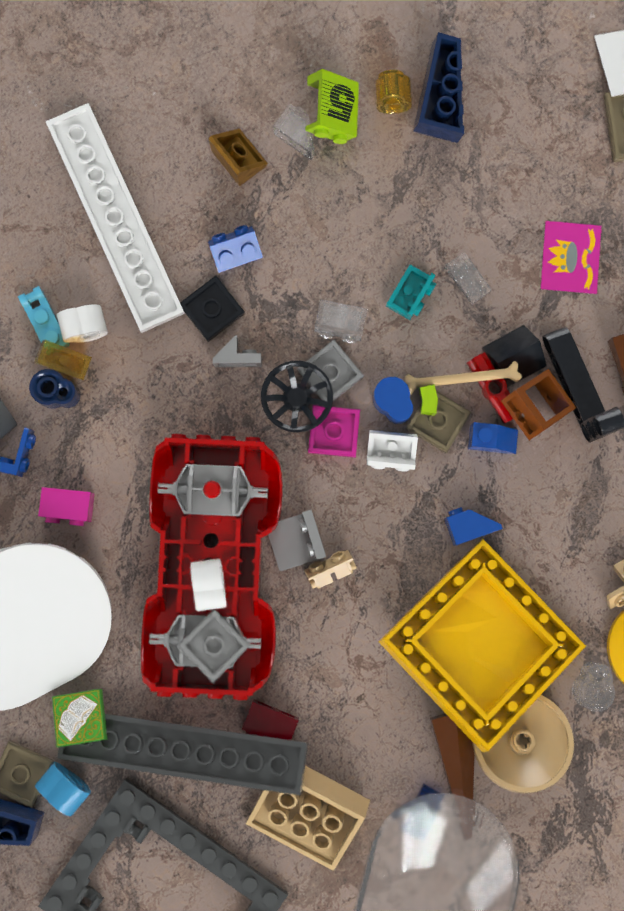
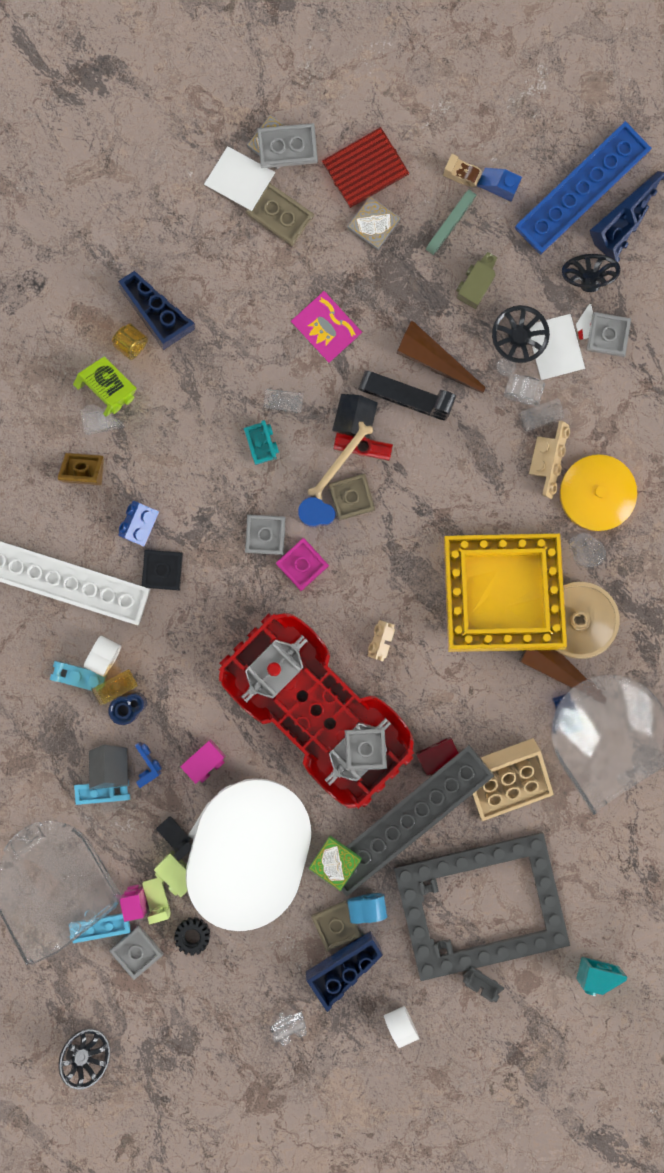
camera: 45 degrees left, 5 degrees up
white piece [191,559,227,611] -> none
light grey slope [213,335,262,367] -> none
black wheel [261,361,333,433] -> none
light grey bracket [268,510,326,571] -> none
clear brick [314,299,367,343] -> none
white bracket [367,430,418,472] -> none
lime piece [418,384,438,416] -> none
blue slope [444,507,503,546] -> none
blue slope [468,422,518,454] -> none
dark orange window [501,369,576,441] -> none

